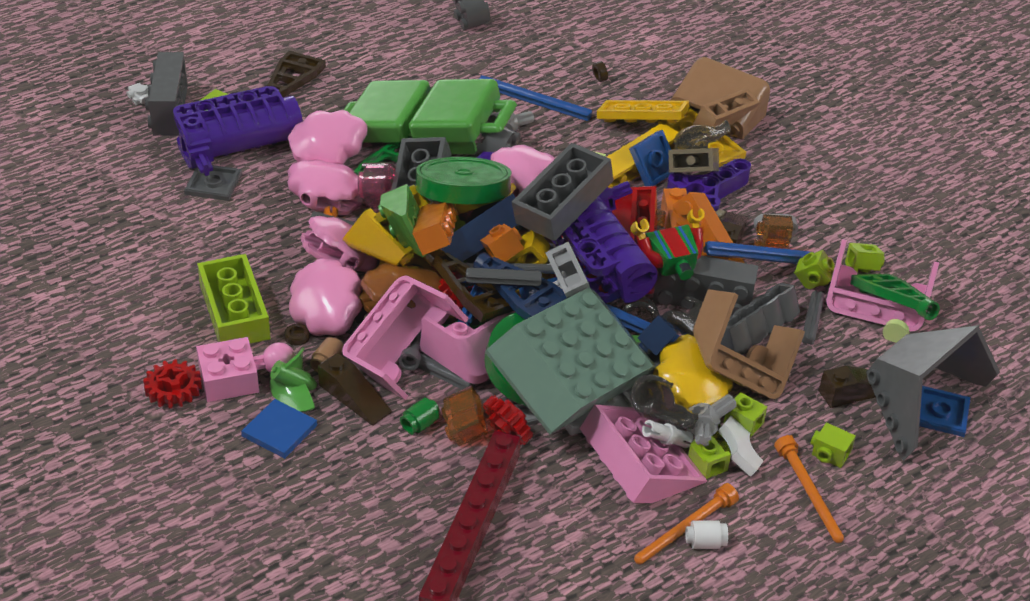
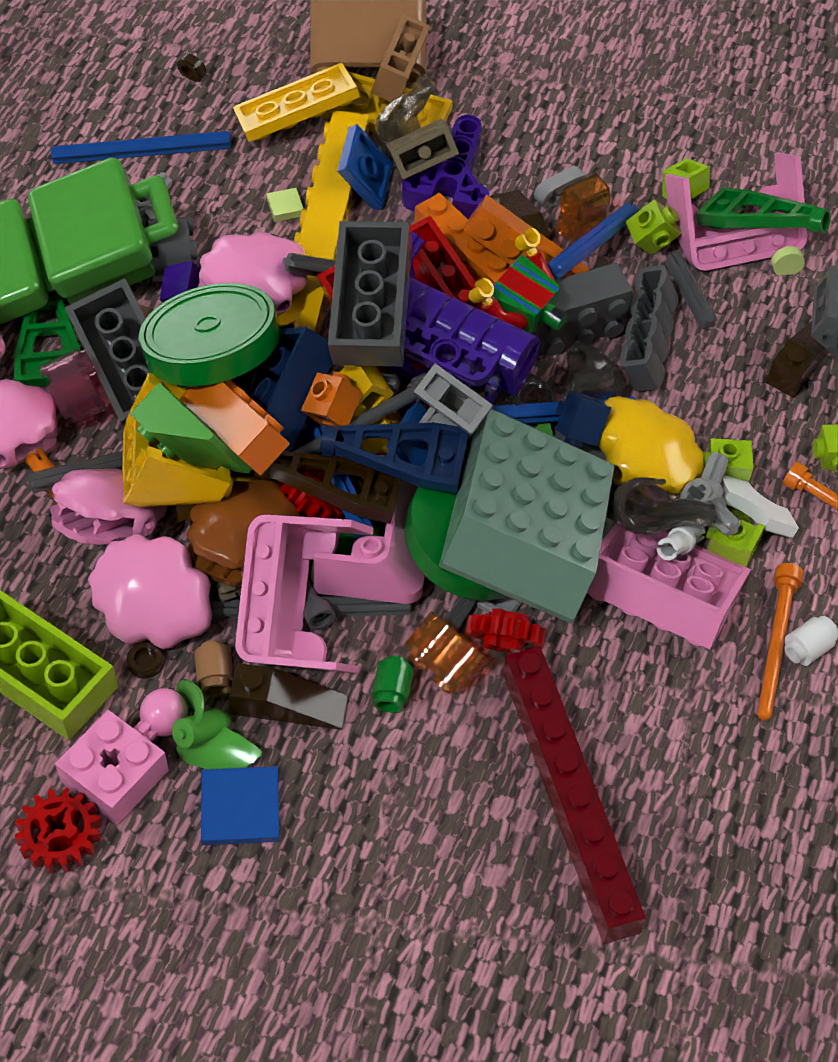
camera: 35 degrees left, 15 degrees up
dark grey axle [466,268,542,286] -> none
medium nougat windscreen [693,289,805,399] -> none

